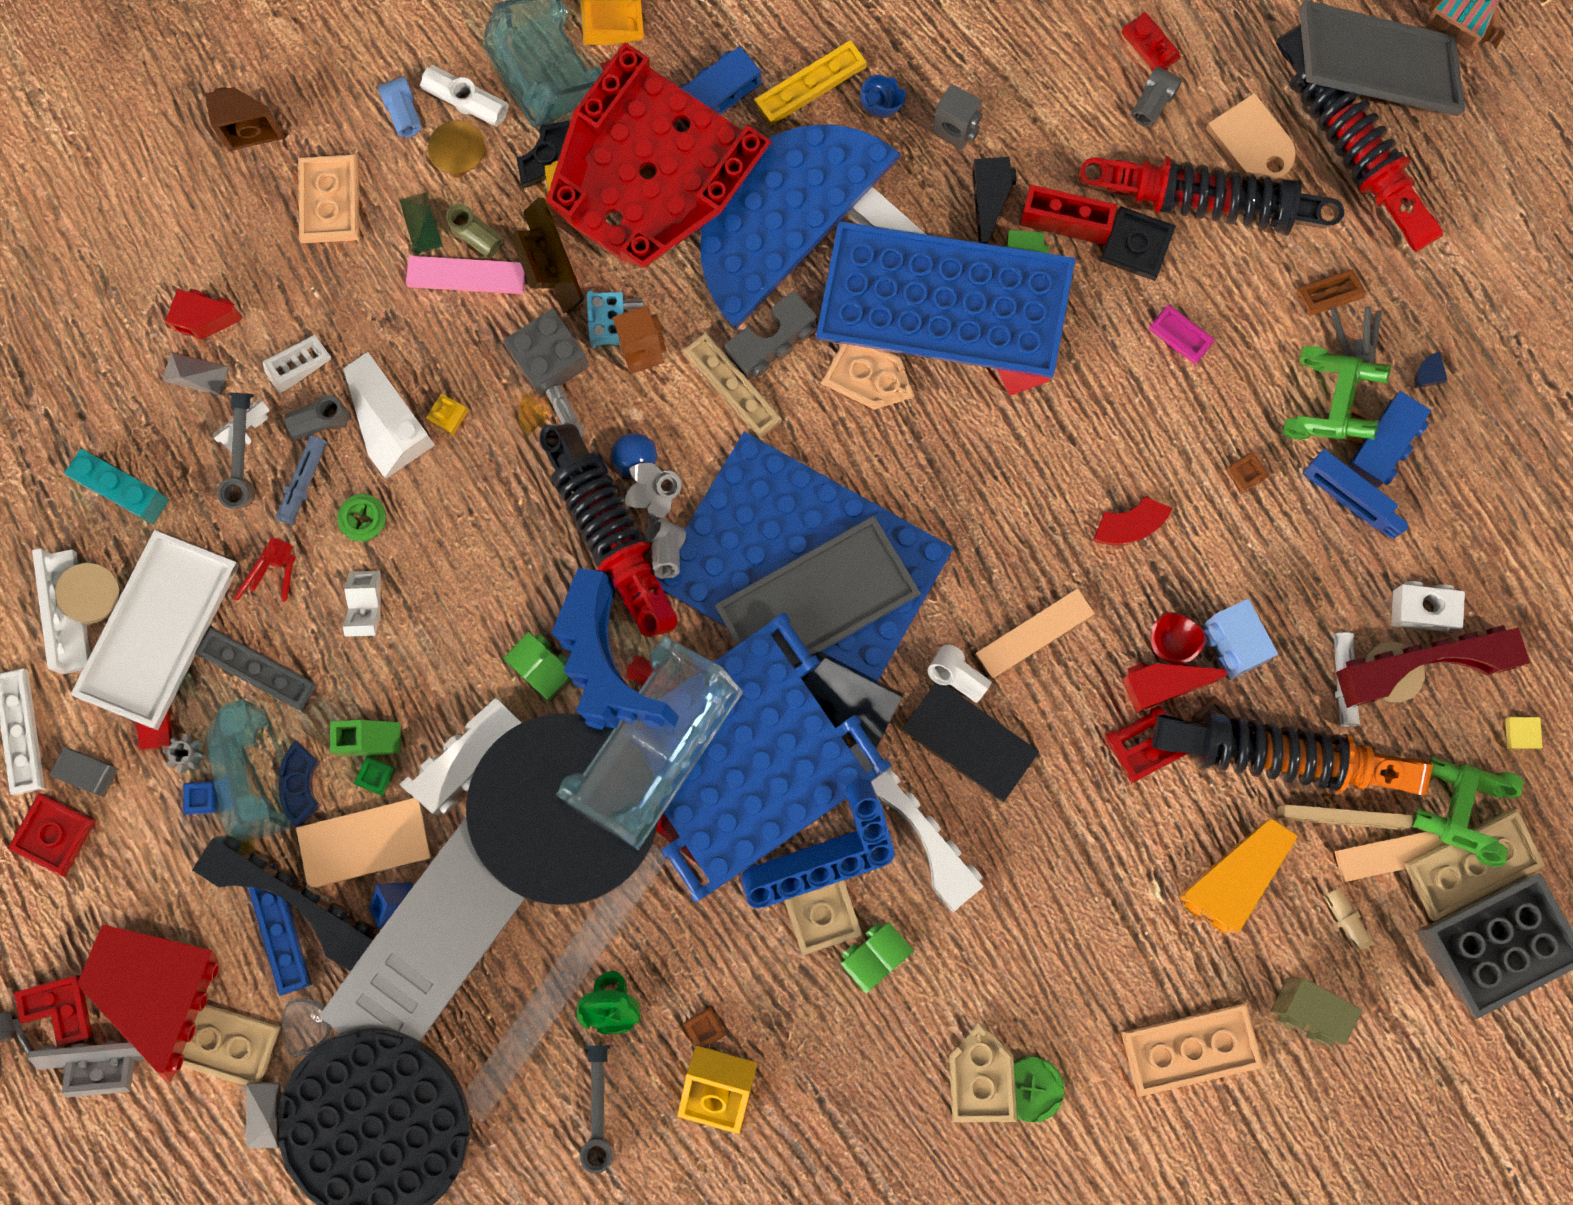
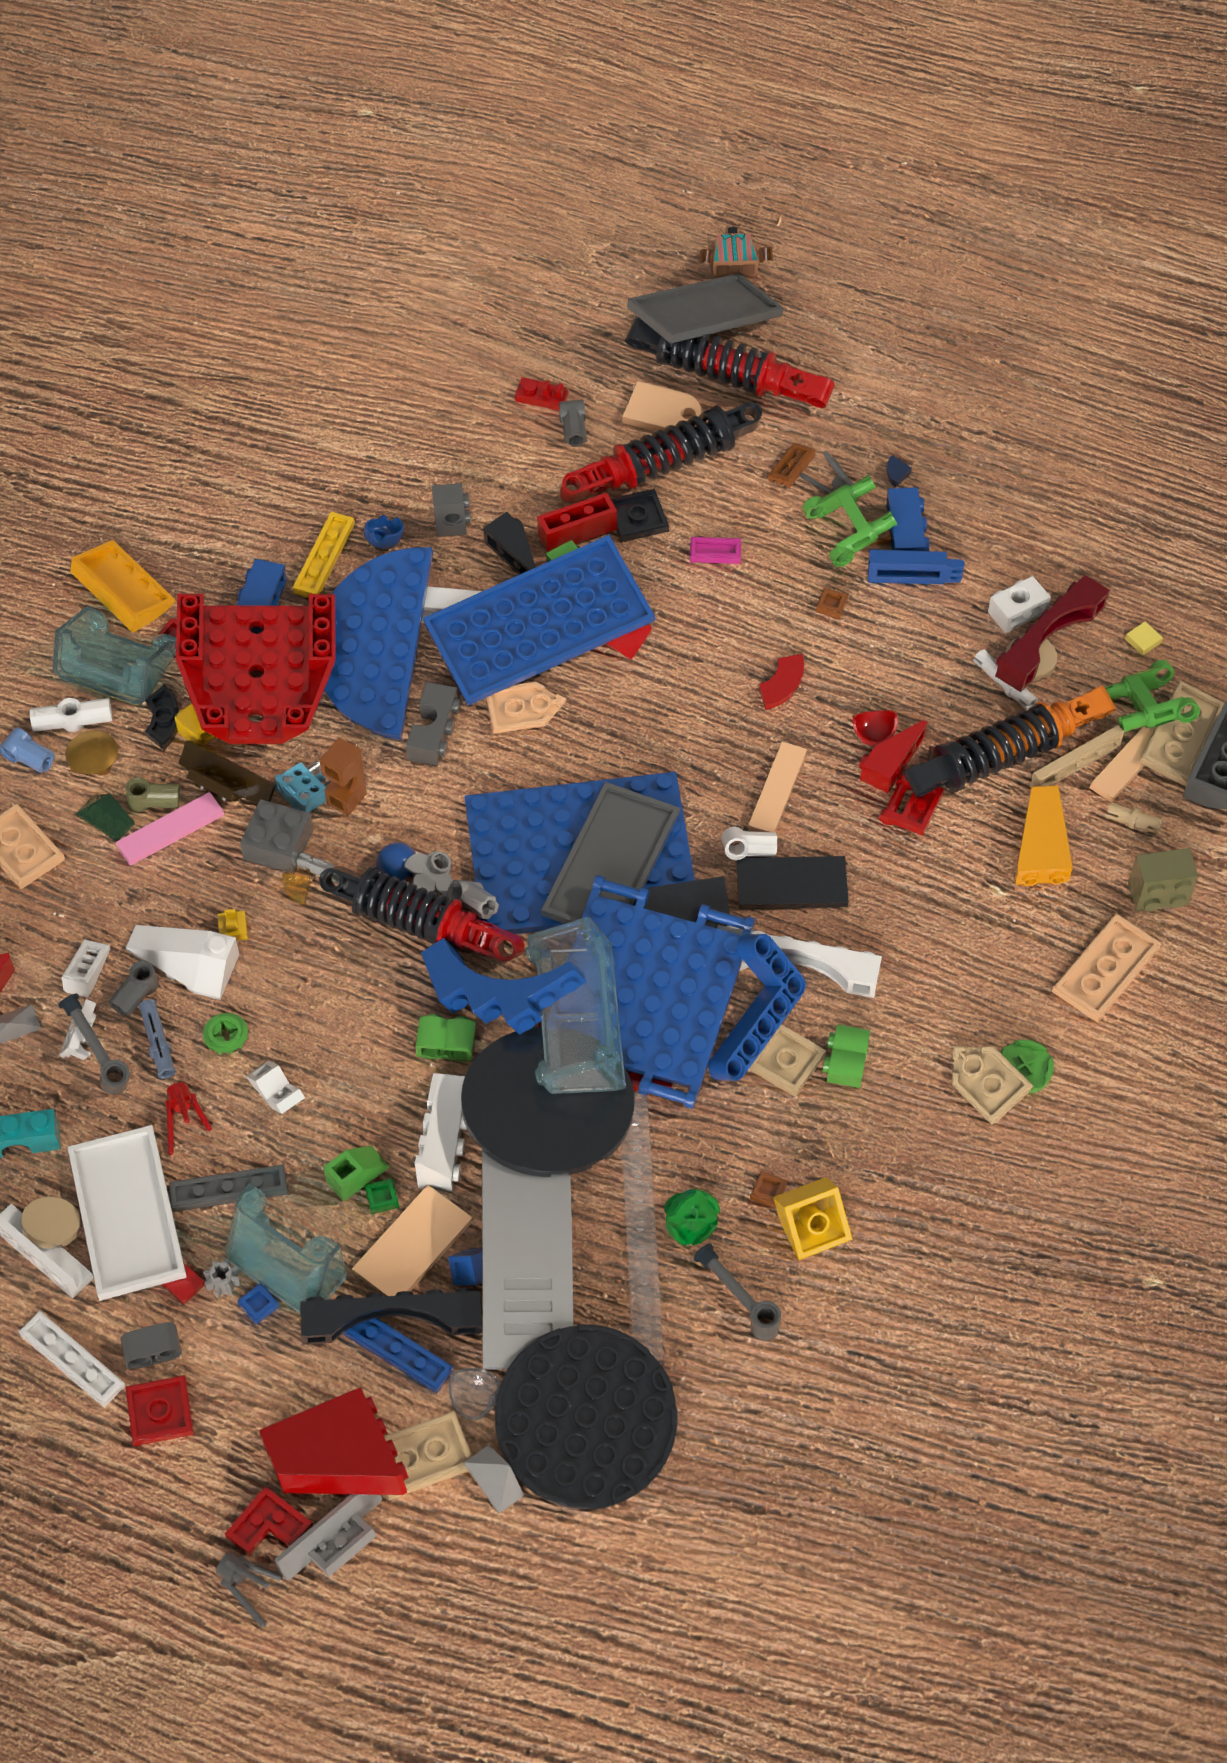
camera: 40 degrees left, 20 degrees down
dark blue tile [279,740,321,827] -> none
tan tile [683,332,782,440] -> none
light blue brick [1202,598,1278,680] -> none

